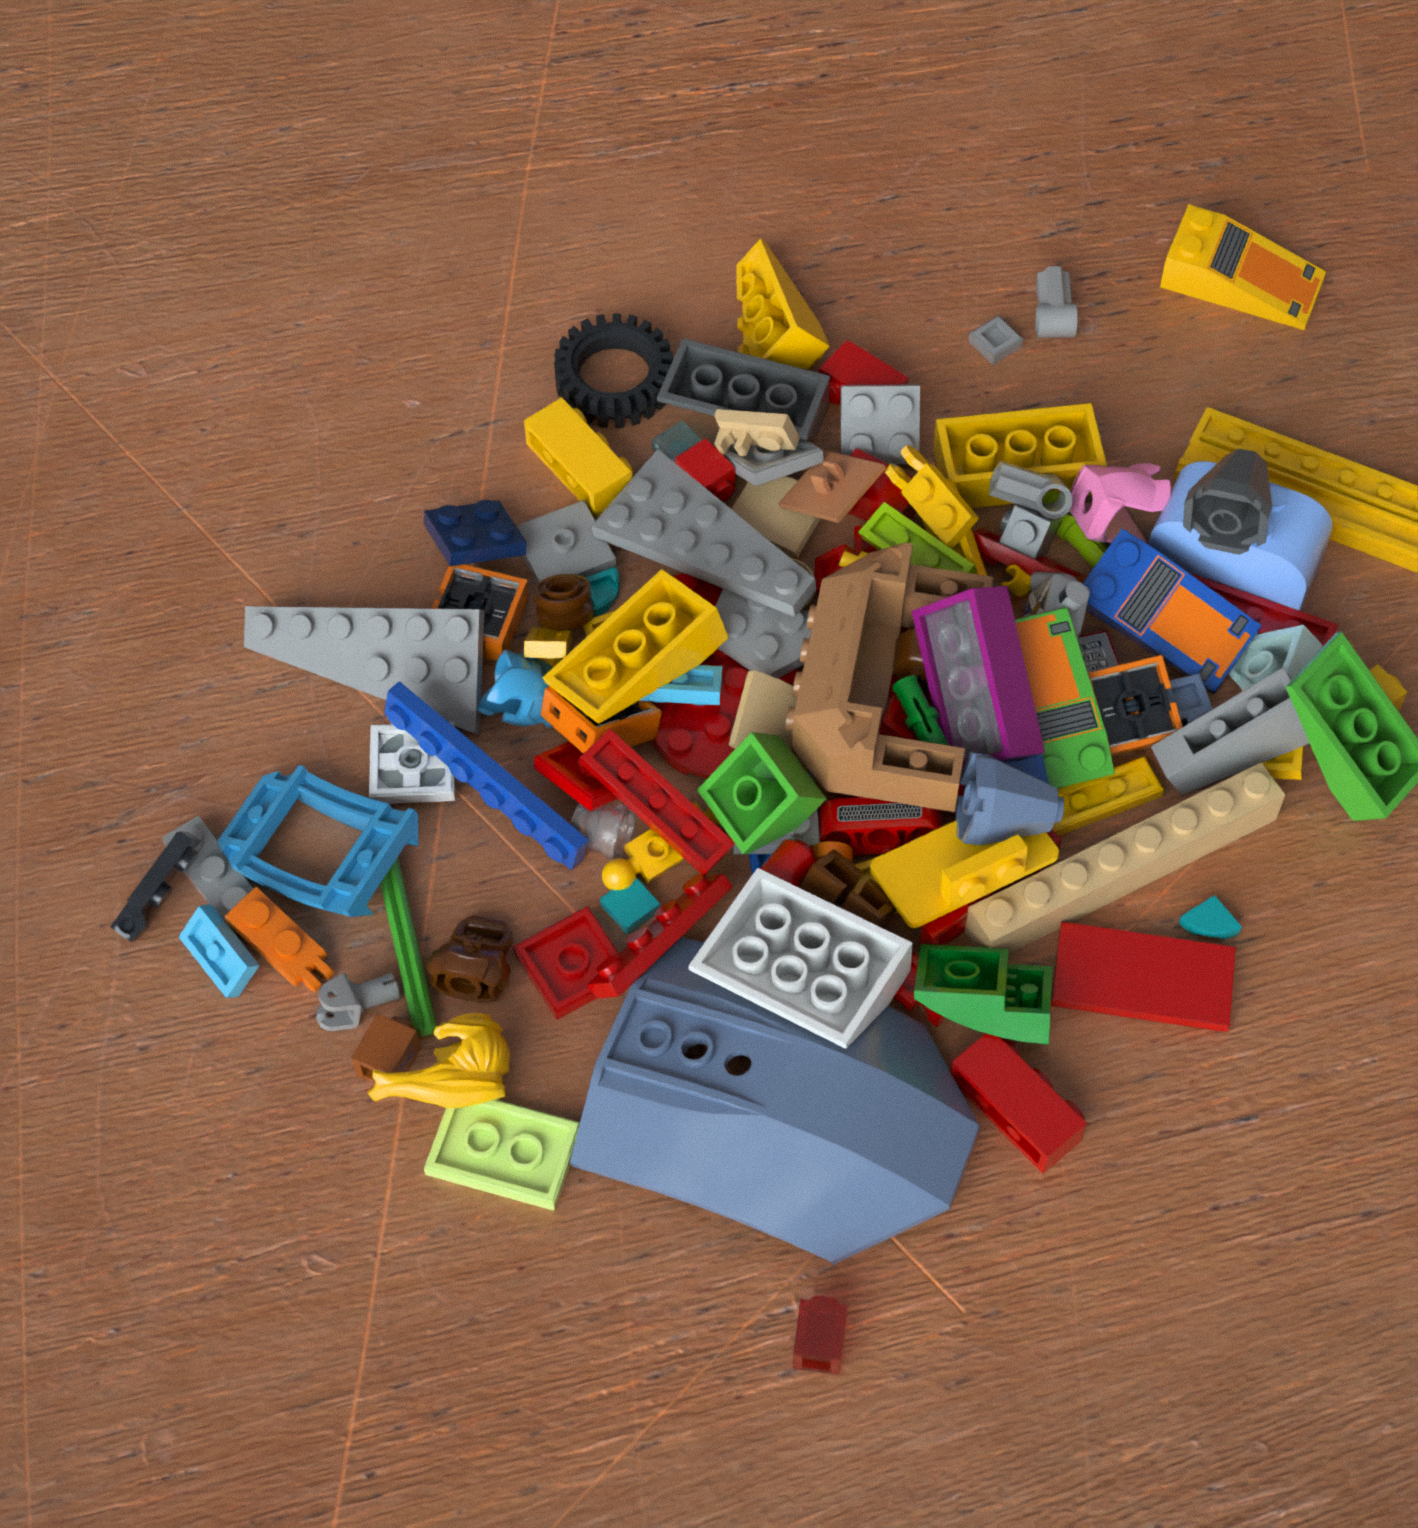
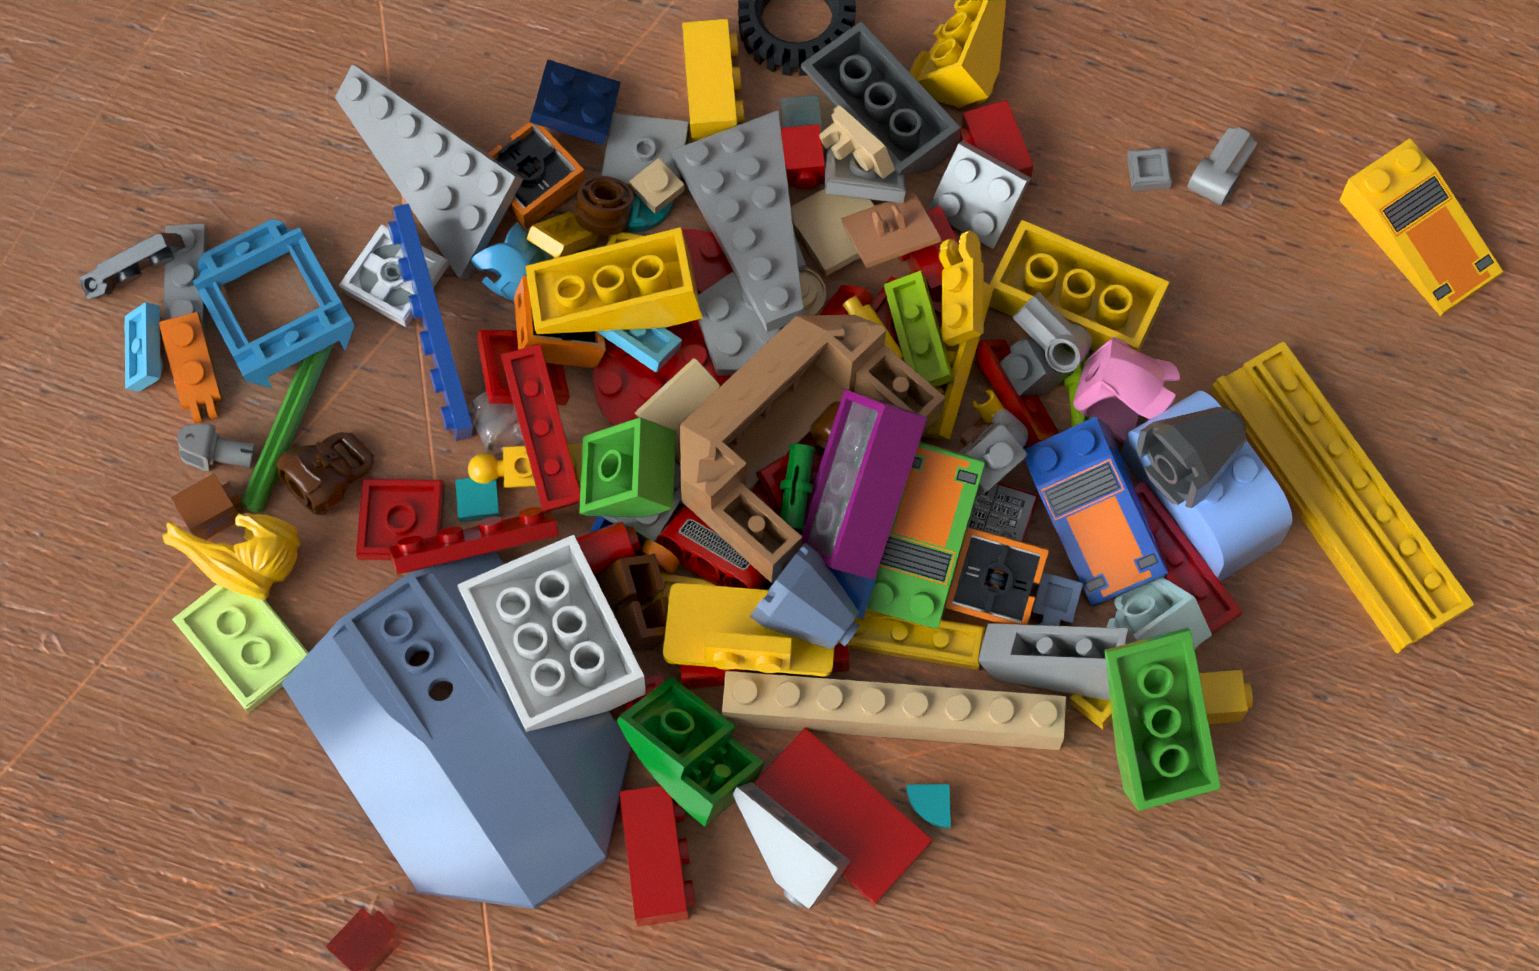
camera: 35 degrees right, 10 degrees up
none -> tan plate [629,158,685,214]
none -> slope [733,782,851,909]

